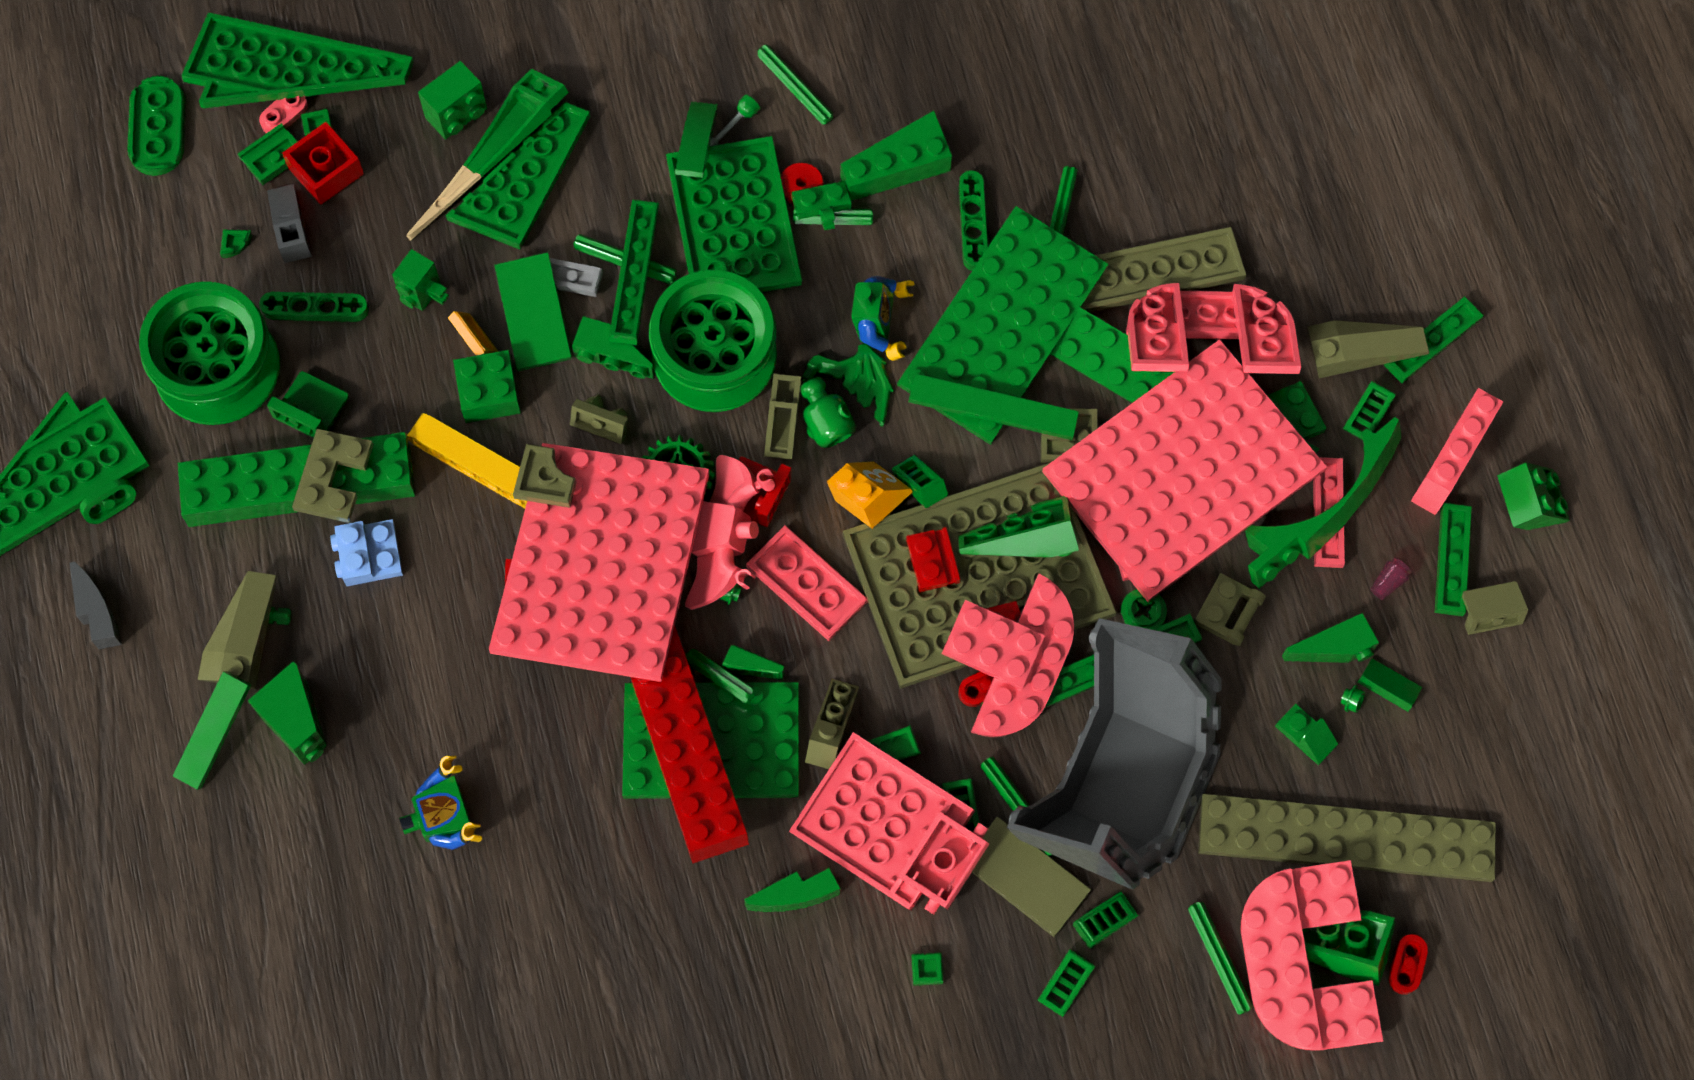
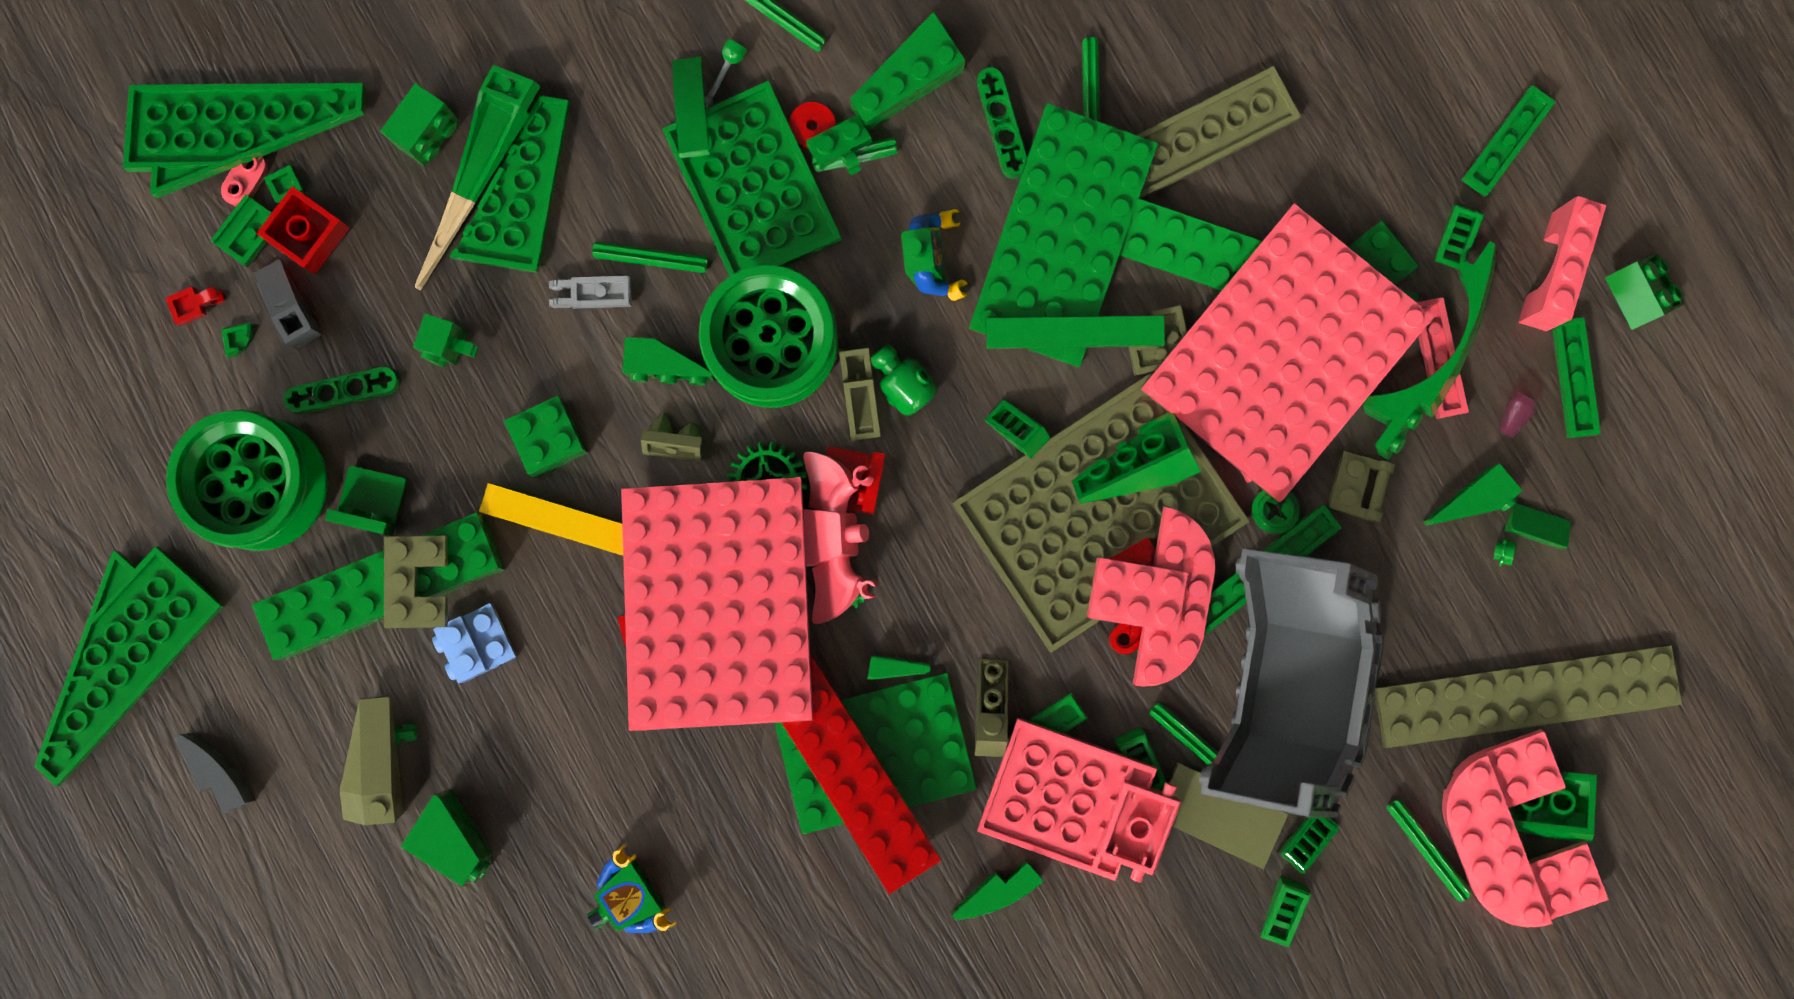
camera: 10 degrees left, 15 degrees up
green plate [80,479,136,524] -> none
green tile [127,76,185,176] -> none
tile [173,671,252,790] -> none
light orange tile [448,311,498,356] -> none
green tile [494,252,572,372] -> none
olive tile [513,444,576,508] -> none
green tile [609,199,659,345] -> none
green axle [685,648,755,703] -> none
coral tile [746,525,867,641] -> none
green animal [802,344,894,426] -> none
light orange slope [827,461,912,529] -> none
red plate [906,527,960,592] -> none
green tile [911,953,943,986] -> none
coral plate [1126,283,1301,374] -> none
green slope [1275,703,1338,766] -> none
olive wedge [1307,320,1429,378] -> none
red plate [1388,934,1428,995] -> none
olive panel [1462,581,1528,635] -> none
none -> red plate [165,287,226,326]

